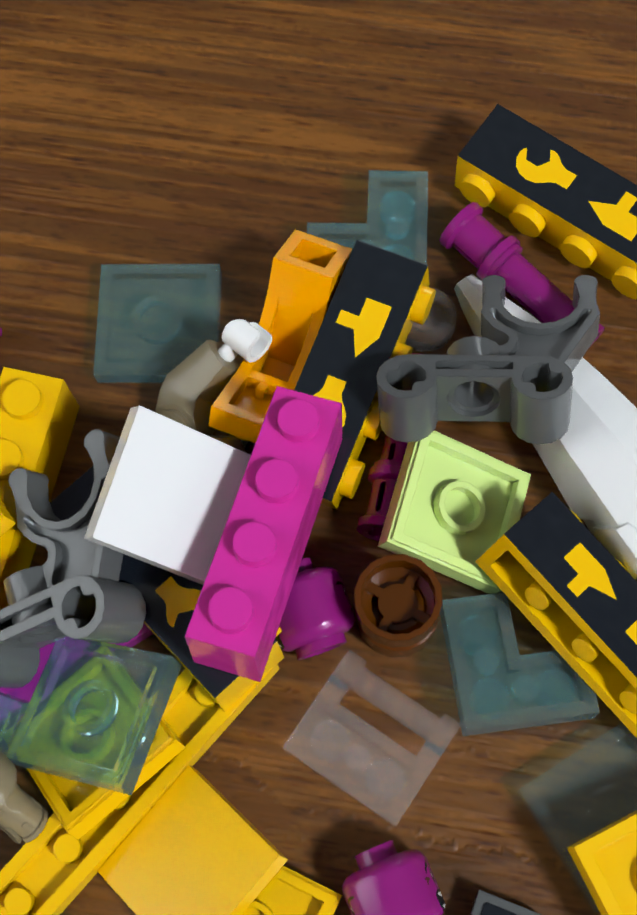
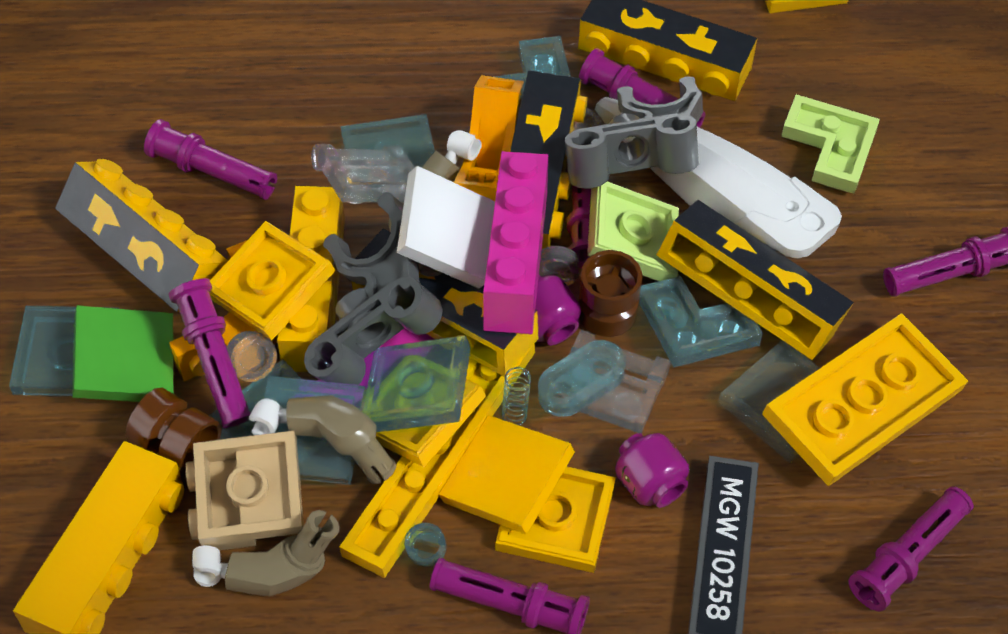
camera: 20 degrees left, 15 degrees down
none -> clear plate [311,144,415,204]
none -> clear light blue piece [502,367,531,425]
none -> clear light blue plate [538,340,626,417]
none -> clear tile [539,246,579,286]

